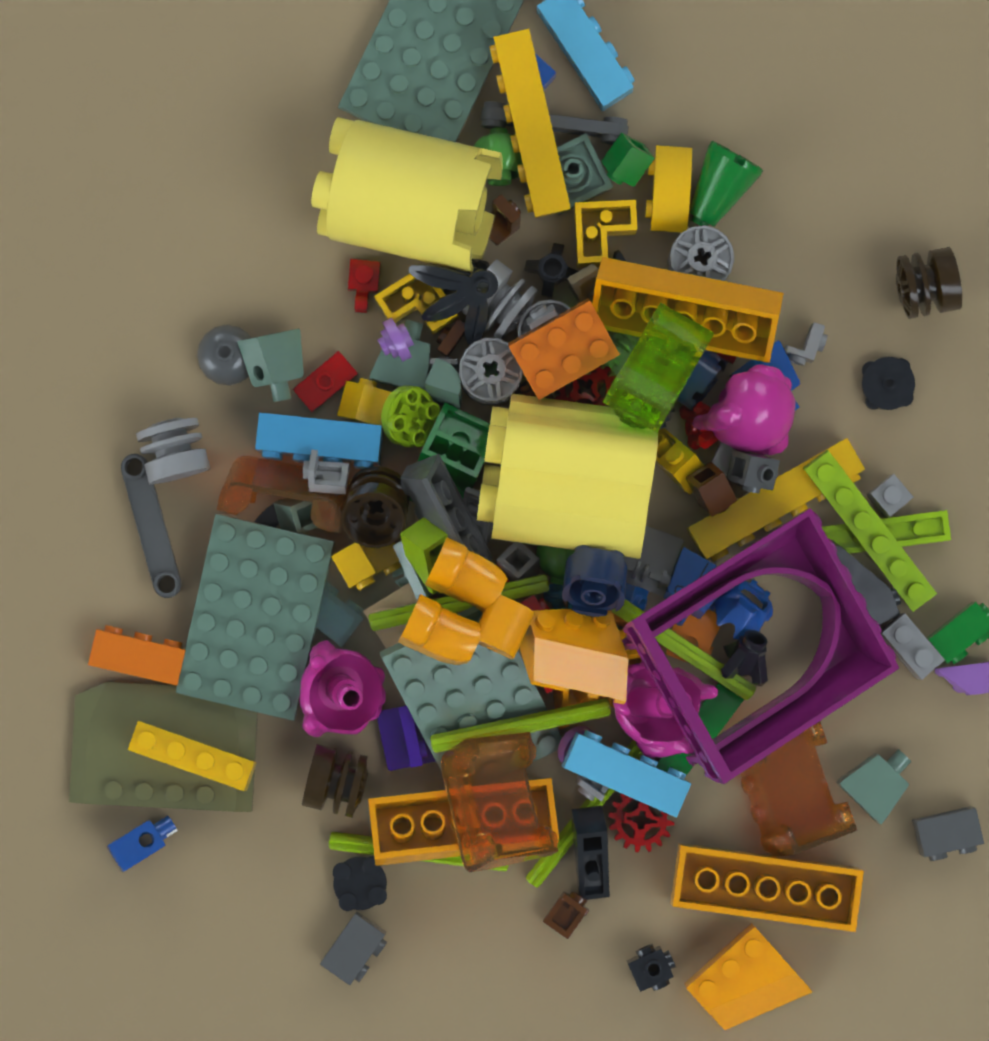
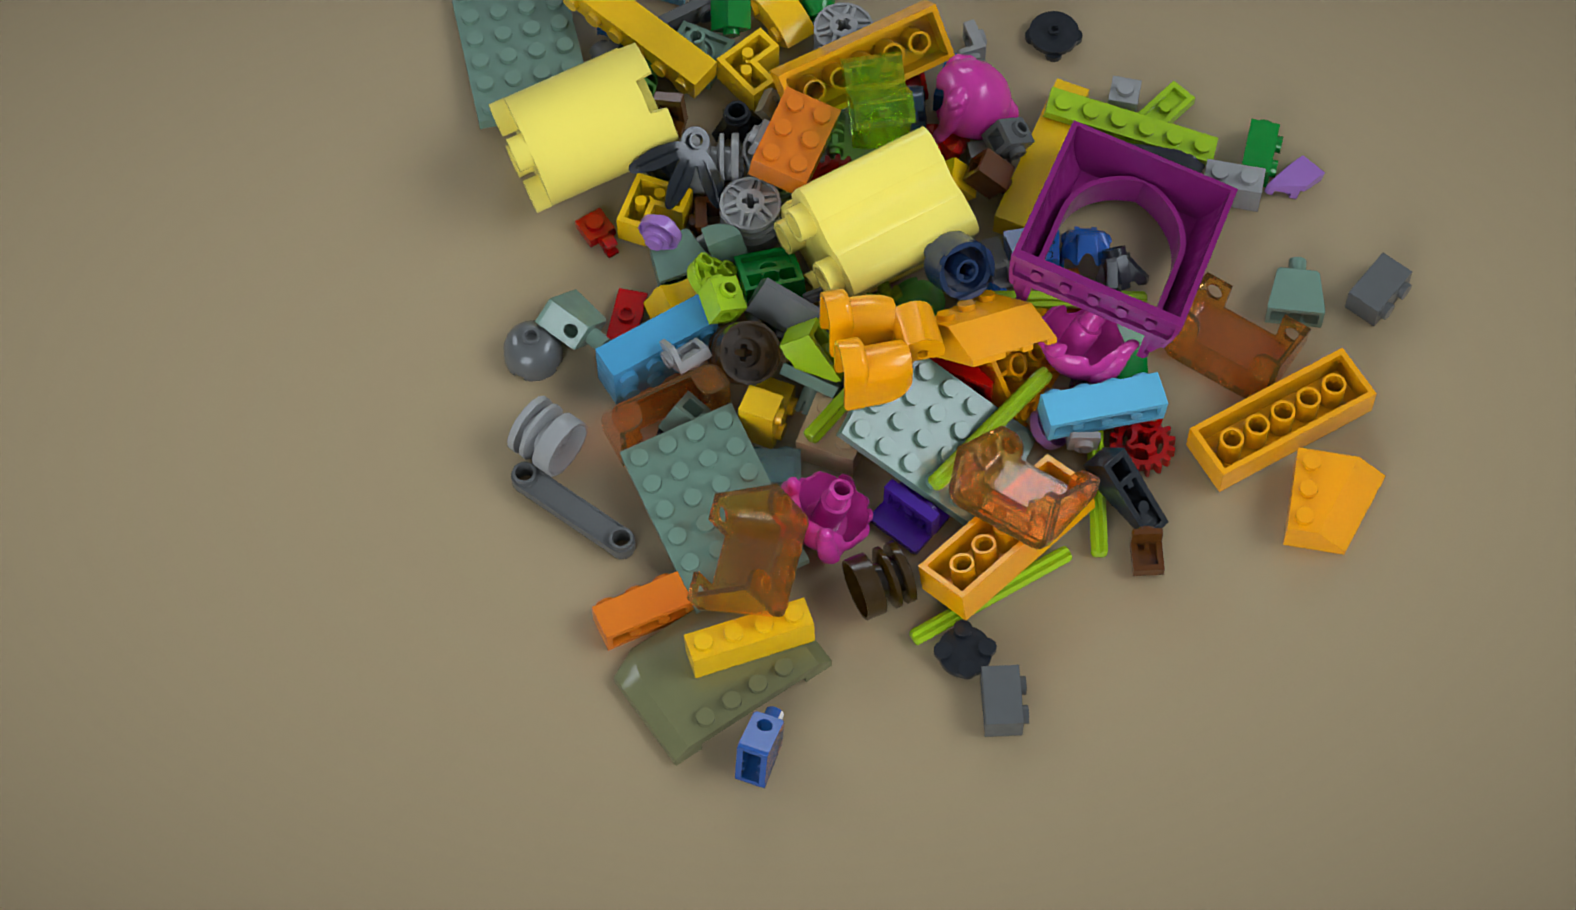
camera: 35 degrees left, 25 degrees down
black brick [626,944,676,992] -> none
none -> clear orange windscreen [687,483,809,617]
none -> lime brick [698,274,748,325]

